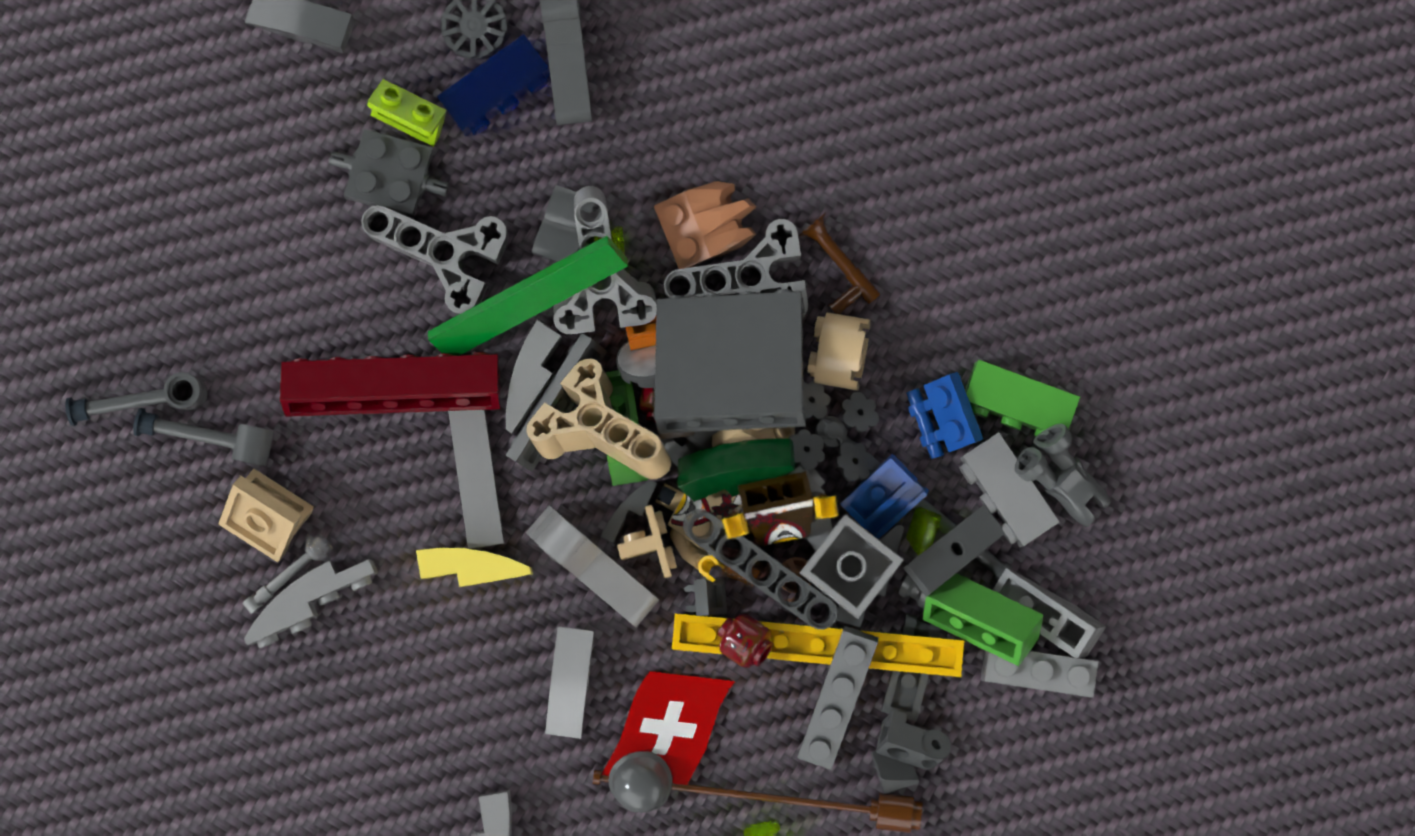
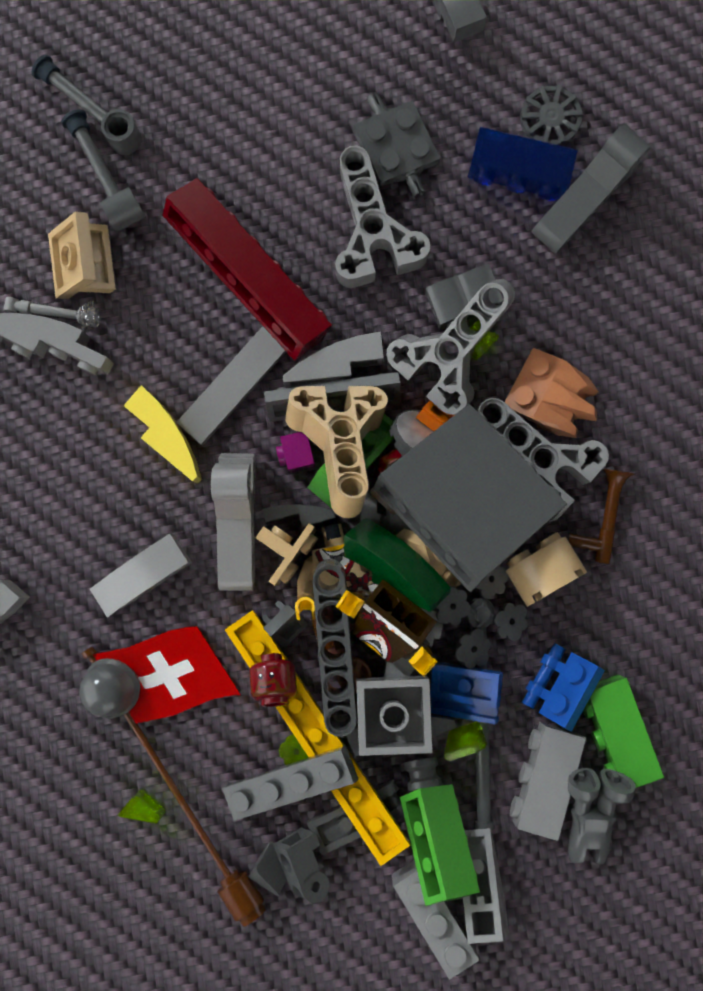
camera: 50 degrees right, 0 degrees up
lime bracket [367,79,447,147] -> none
green tile [428,236,628,356] -> none
dark grey tile [903,505,1005,597] -> none
none -> magenta plate [276,432,315,473]
none -> clear neon green plate [279,734,309,765]

